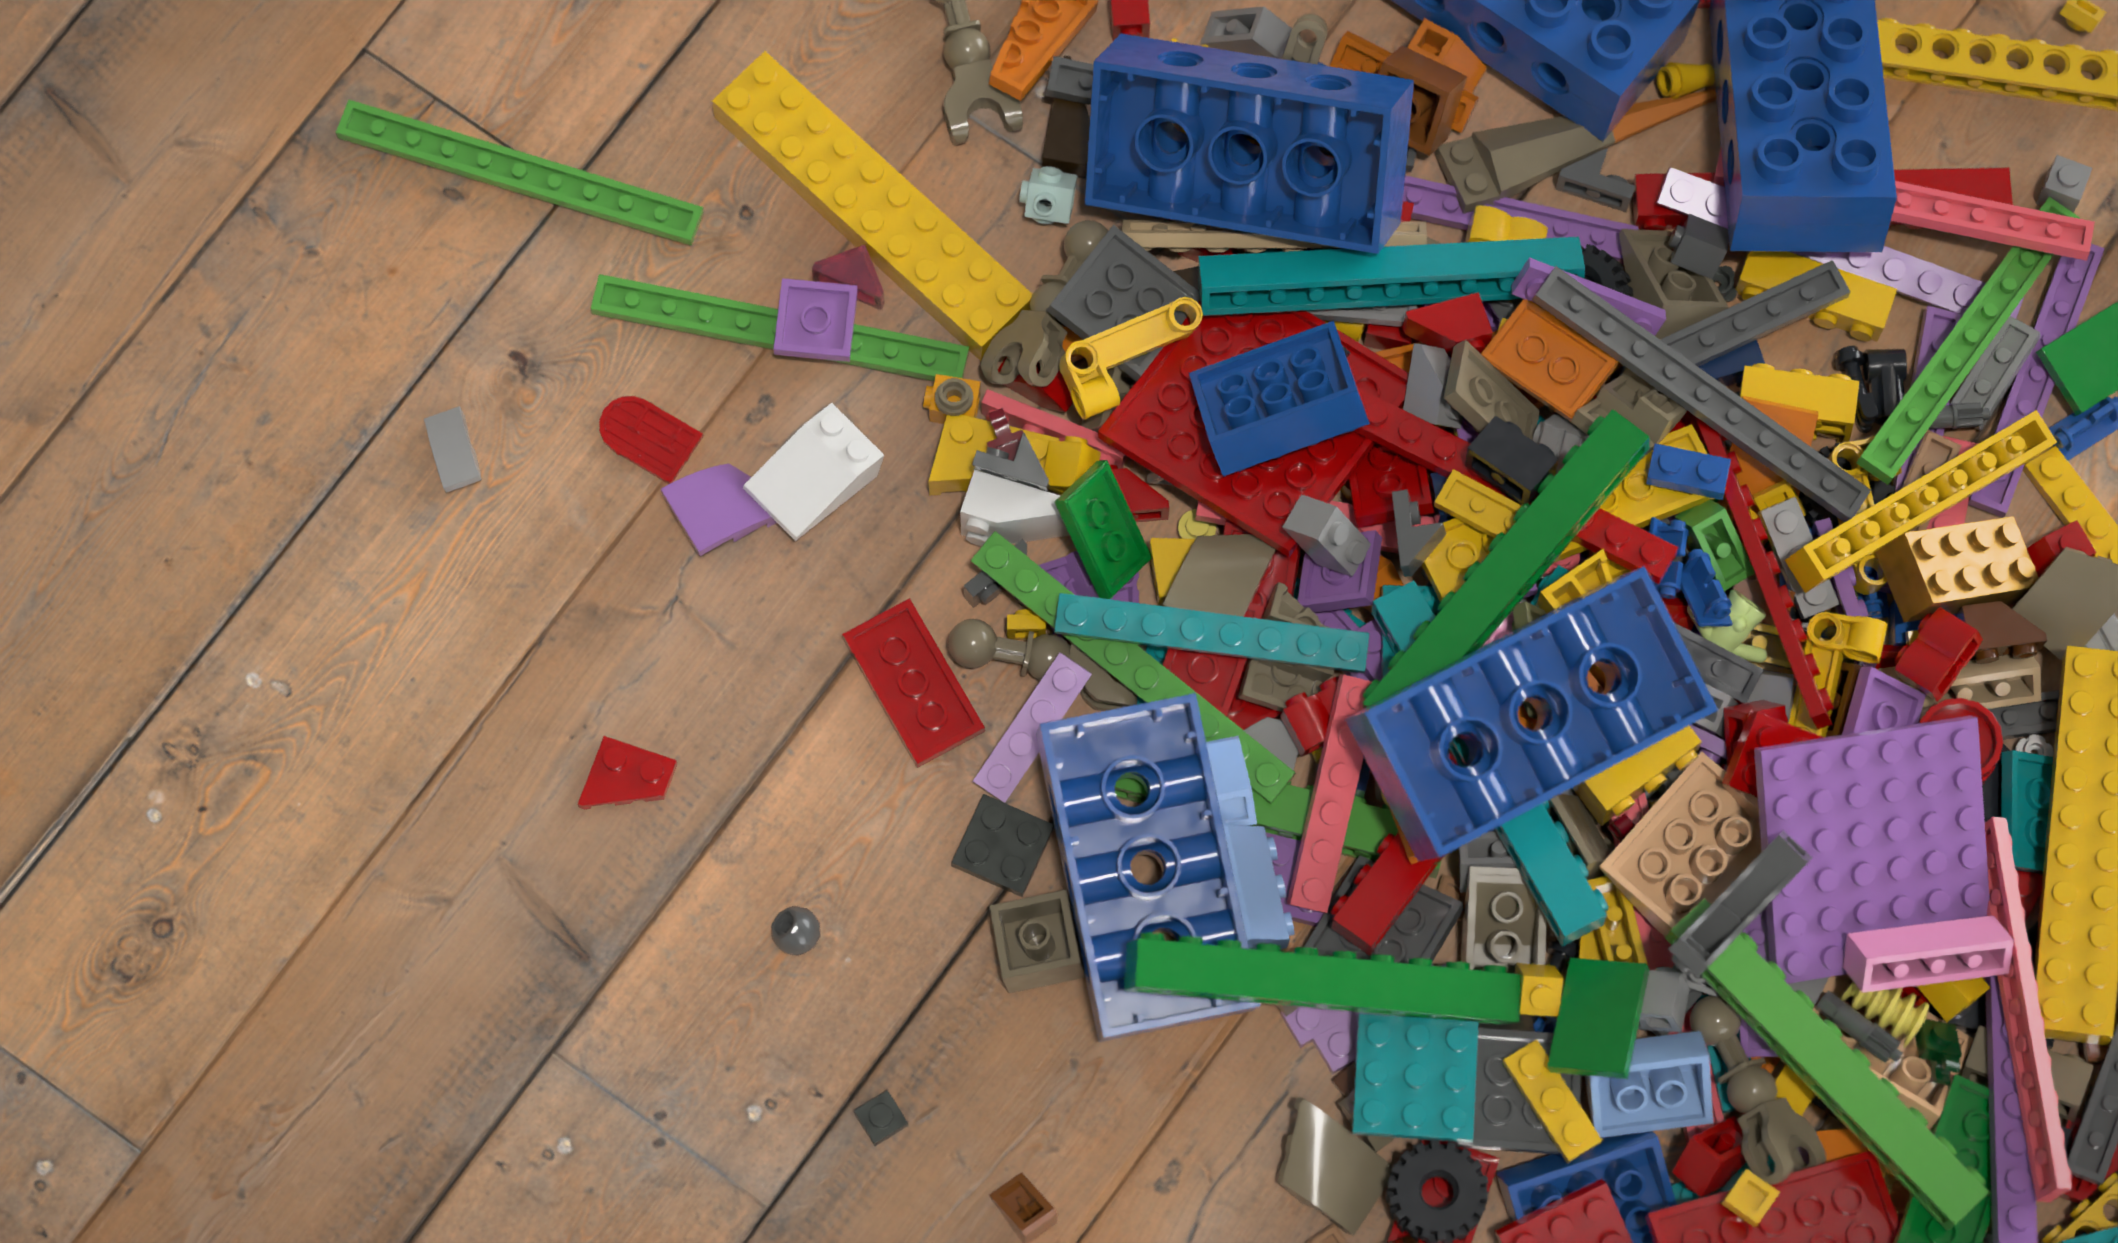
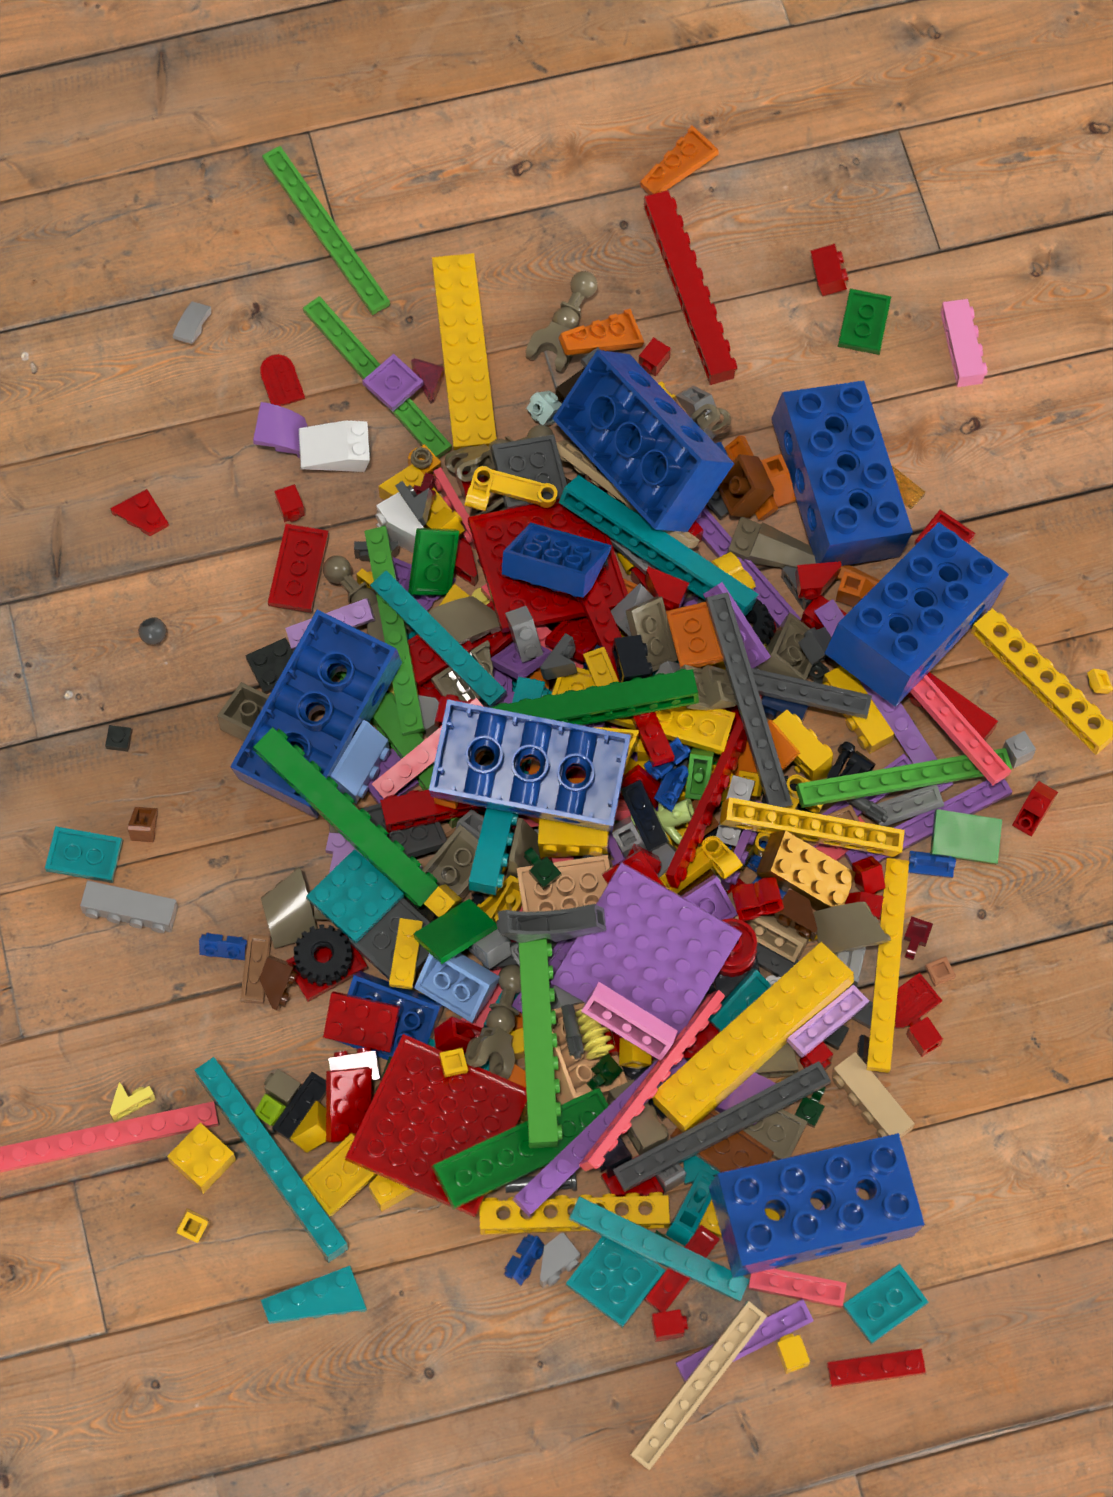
camera: 40 degrees right, 5 degrees down
light blue slope [1206,736,1257,826] -> none
blue plate [1646,443,1731,500] -> none
yellow cone [1657,62,1715,99] -> none
none -> red brick [274,484,305,522]
none -> dark green plate [524,847,561,890]
none -> red slope [795,561,842,600]
none -> orange slope [836,571,875,607]
none -> red brick [851,856,886,894]

